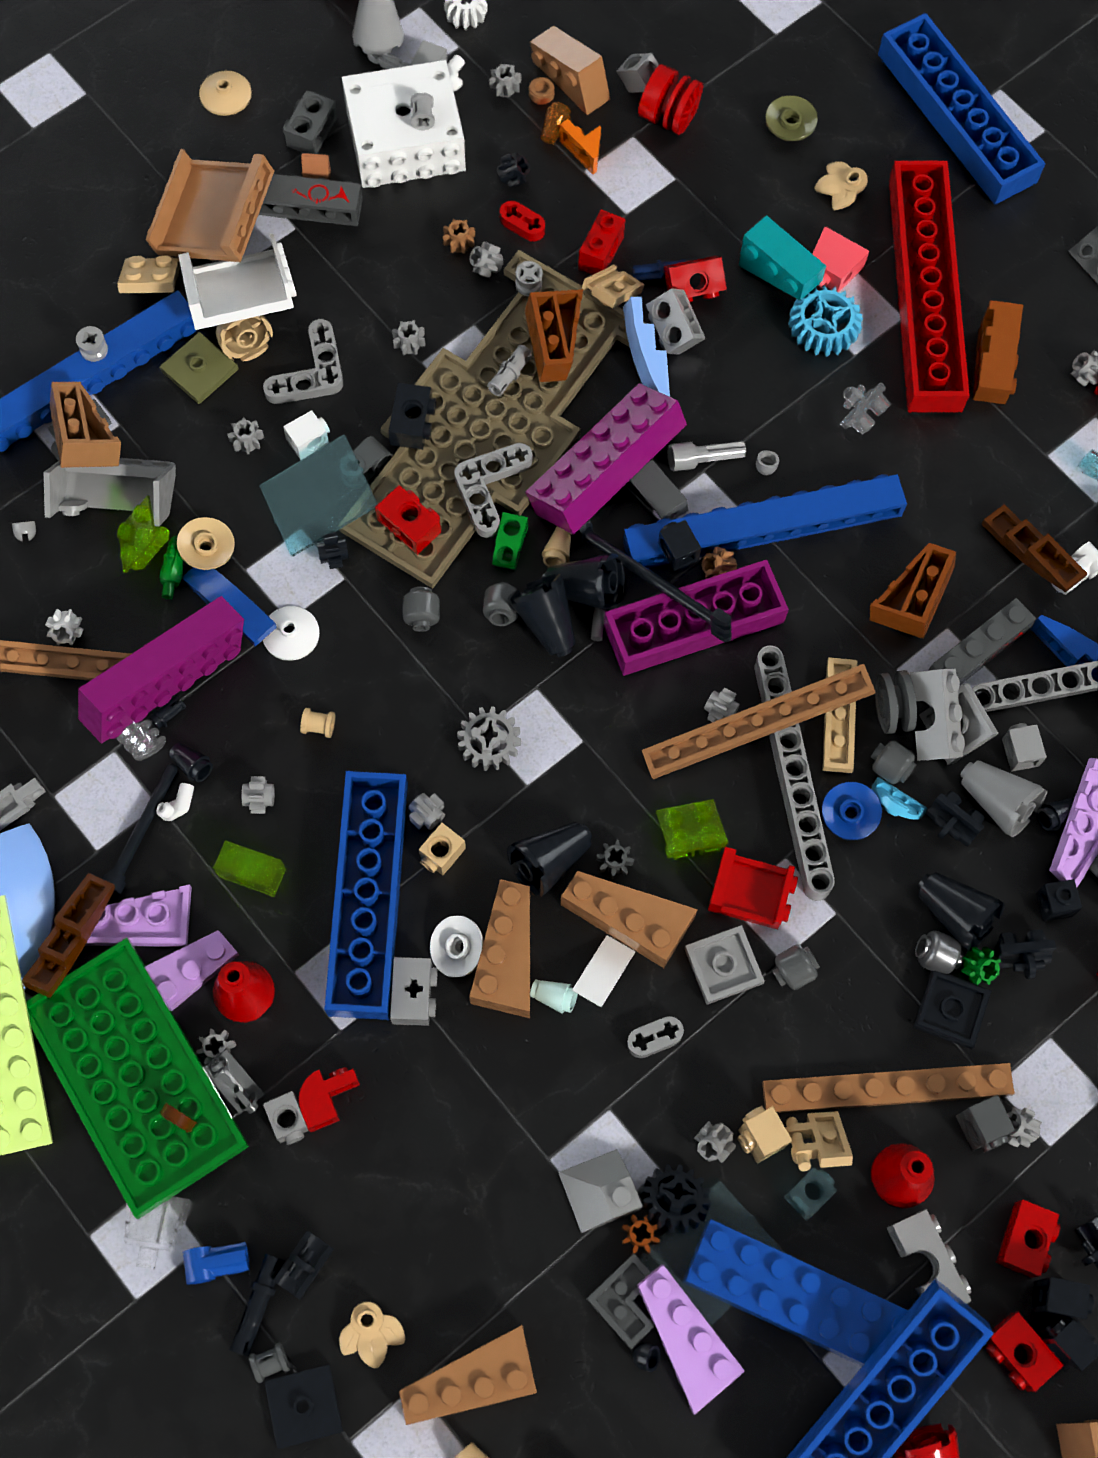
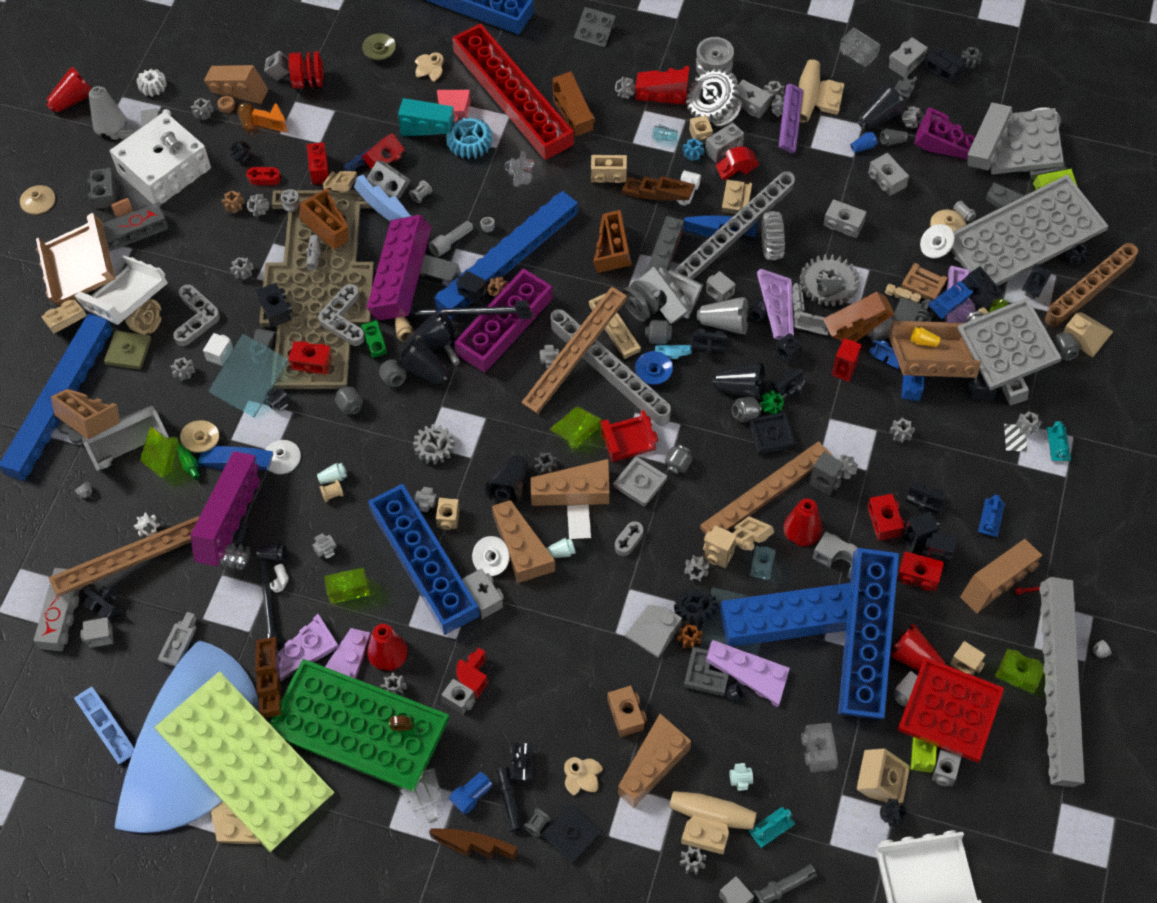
camera: 30 degrees left, 10 degrees down
light grey wheel [76,326,108,362] -> none
dark grey hinge [203,1048,265,1114] -> none
none -> light aqua cone [317,463,347,485]
none -> light grey bush [409,180,432,203]
none -> reddish brown slope [429,828,518,861]
none -> tan brick [591,155,627,183]
none -> medium nougat brick [607,686,647,737]

